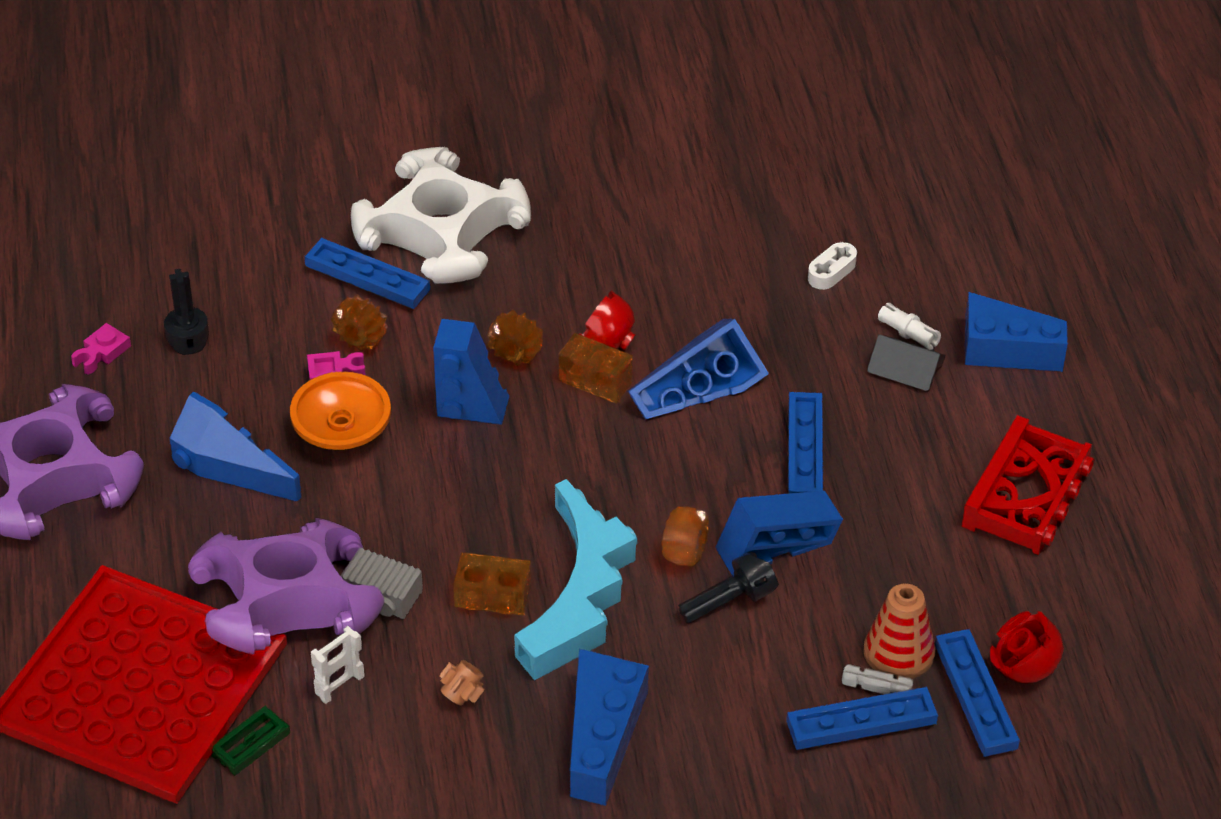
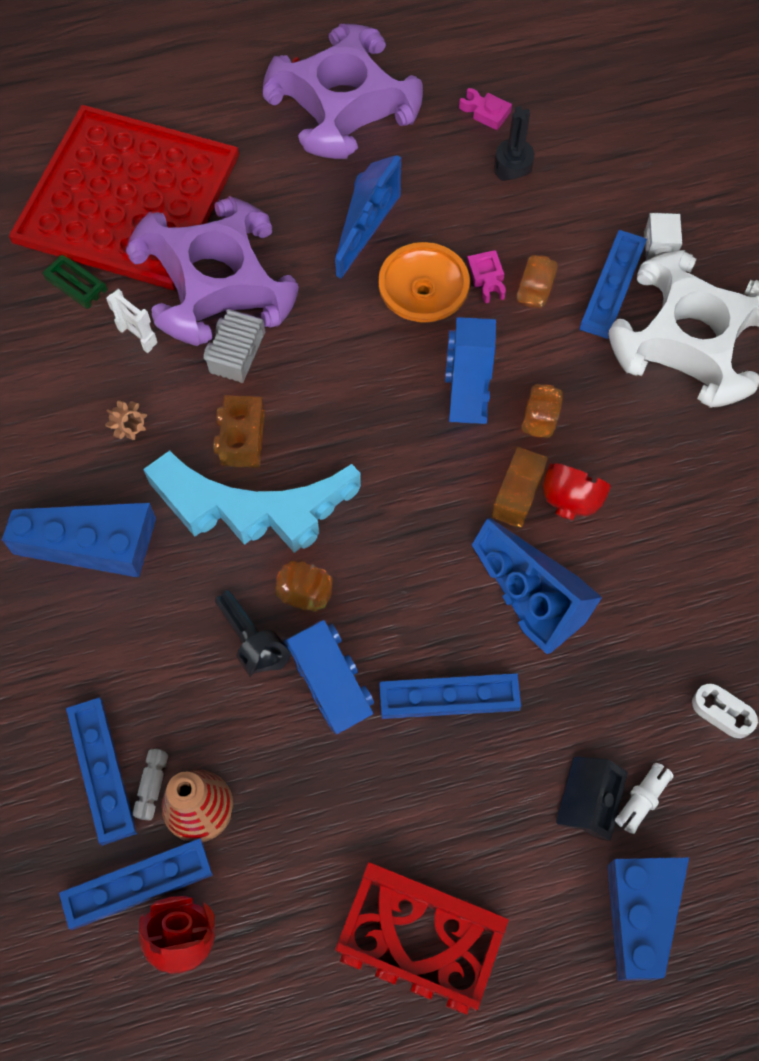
camera: 85 degrees right, 20 degrees up
none -> white brick [644,213,682,260]

